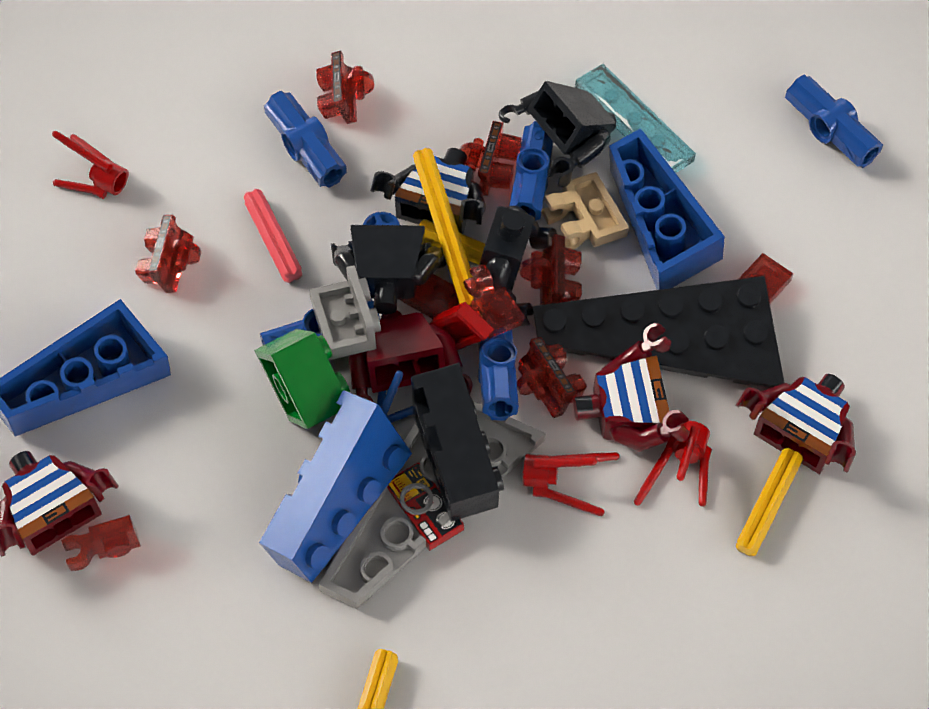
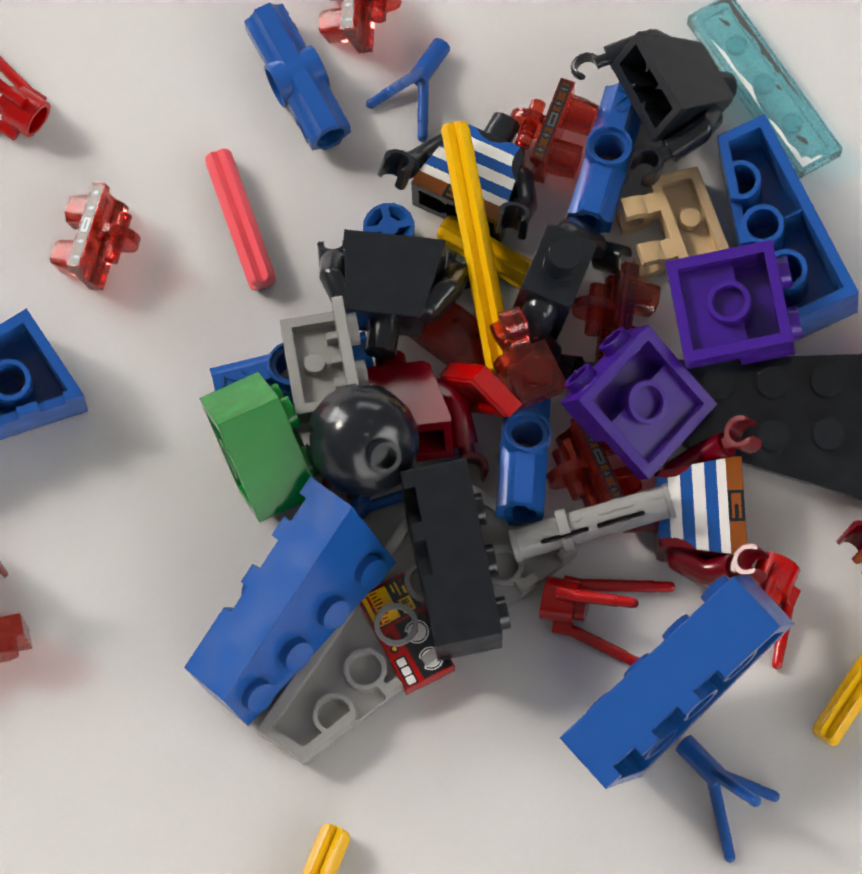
camera: 10 degrees right, 10 degrees up
none -> black cylinder [306,383,420,497]
none -> blue plant [366,38,450,142]
none -> light grey pin [508,483,676,563]
none -> dark purple plate [560,325,717,480]
none -> blue wedge [560,574,795,789]
none -> dark purple plate [665,240,803,369]
none -> blue plant [675,735,780,863]

